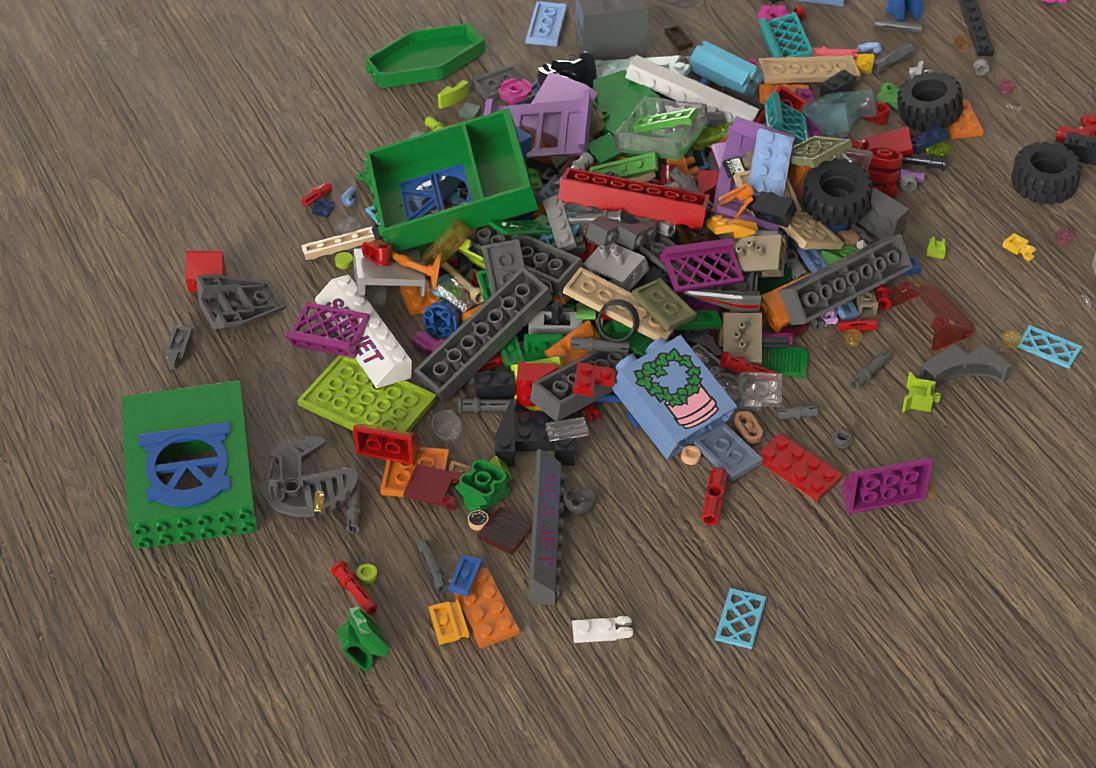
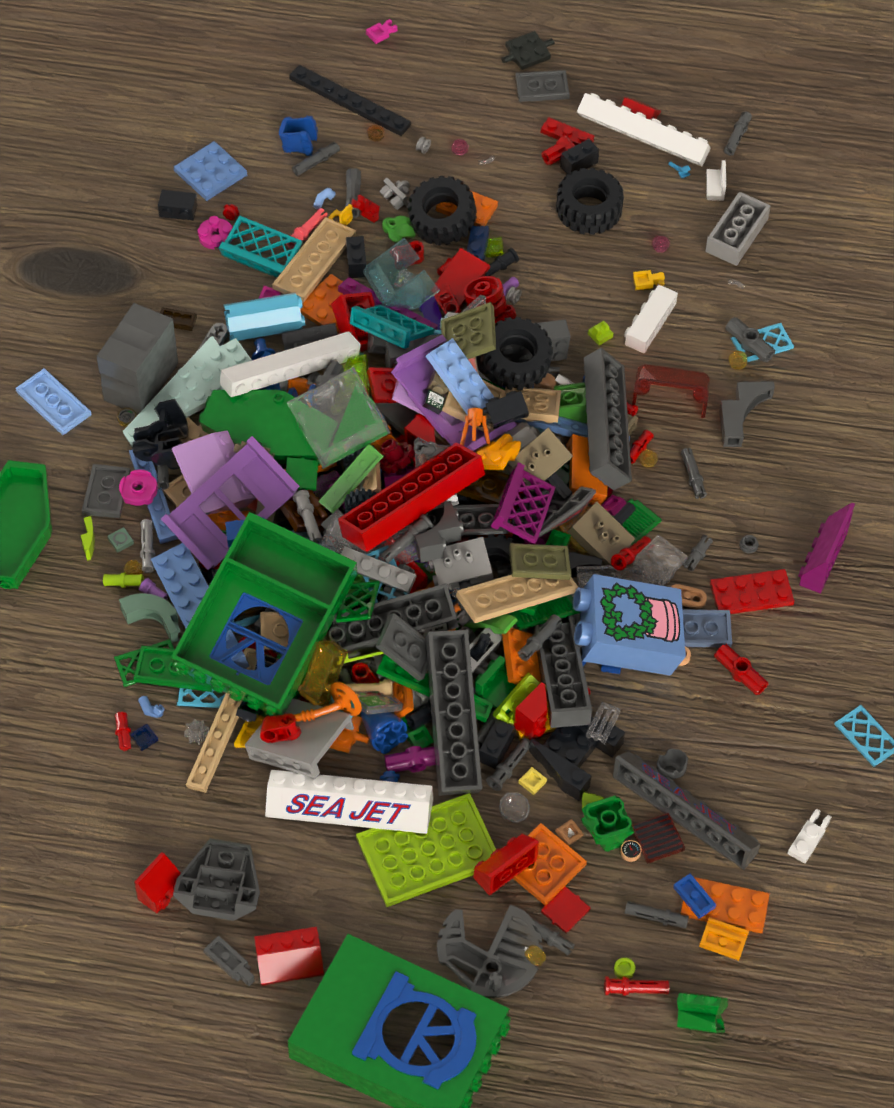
camera: 55 degrees left, 10 degrees up
magenta fence [285,302,370,358] -> none
lime tile [335,252,353,269] -> none
dark red flag [403,464,465,511] -> none
red plate [573,362,616,396] -> none
black tyre [597,299,640,341] -> none
bright green plate [632,107,699,133] -> none
lime piece [902,372,941,413] -> none
none -> red slope [254,927,324,986]
none -> red plate [351,195,380,223]
none -> blue plate [380,771,400,782]
none -> light yellow tile [519,767,547,795]
none -> red piece [541,886,591,934]
none -> white brick [624,285,678,353]
none -> dark grey piece [725,317,775,362]

